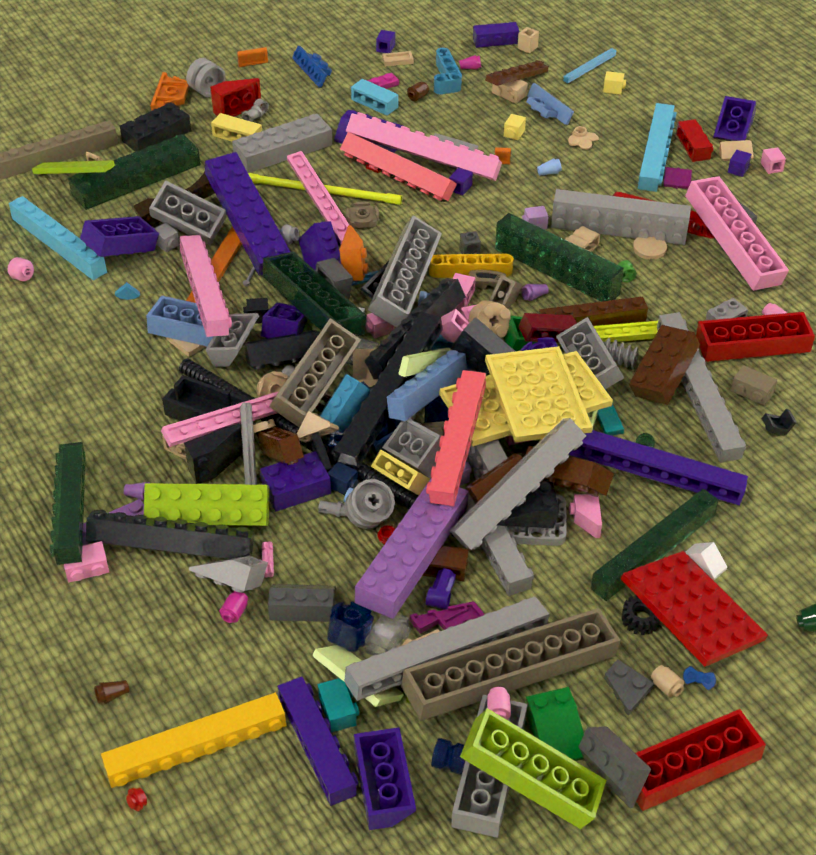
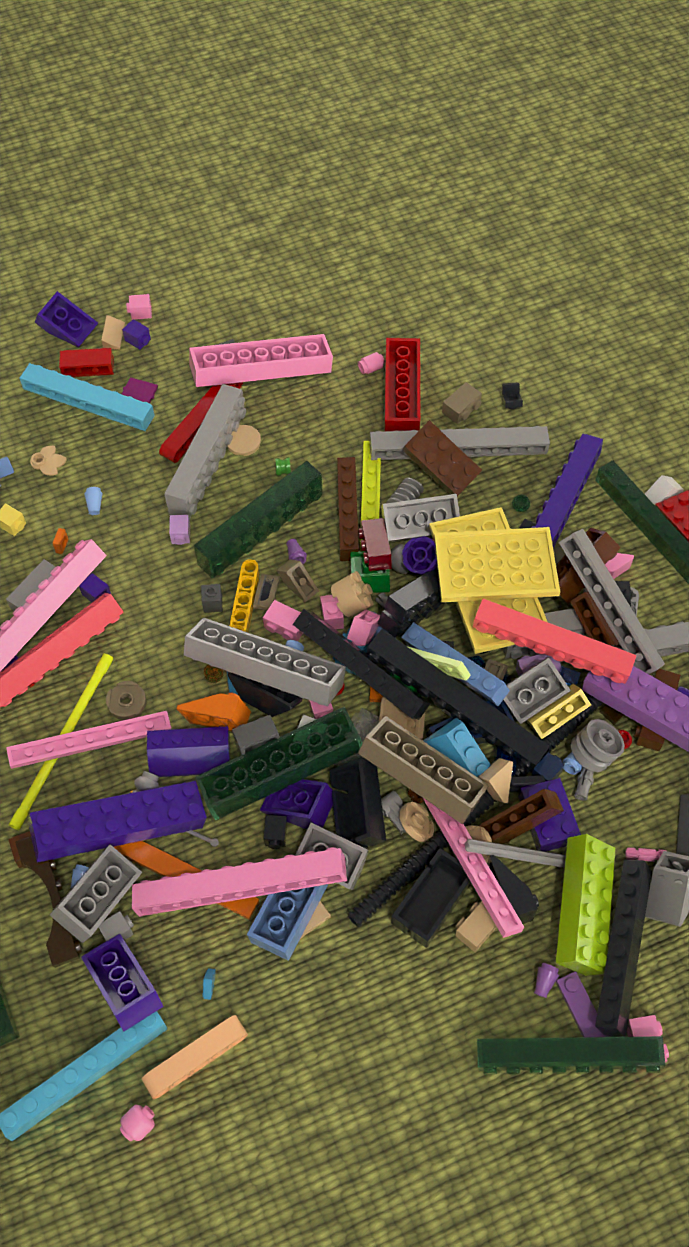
camera: 80 degrees left, 15 degrees up
tan brick [563,226,600,260] -> none
light grey brick [706,298,748,320] -> none
none -> light nougat beam [141,1015,248,1099]

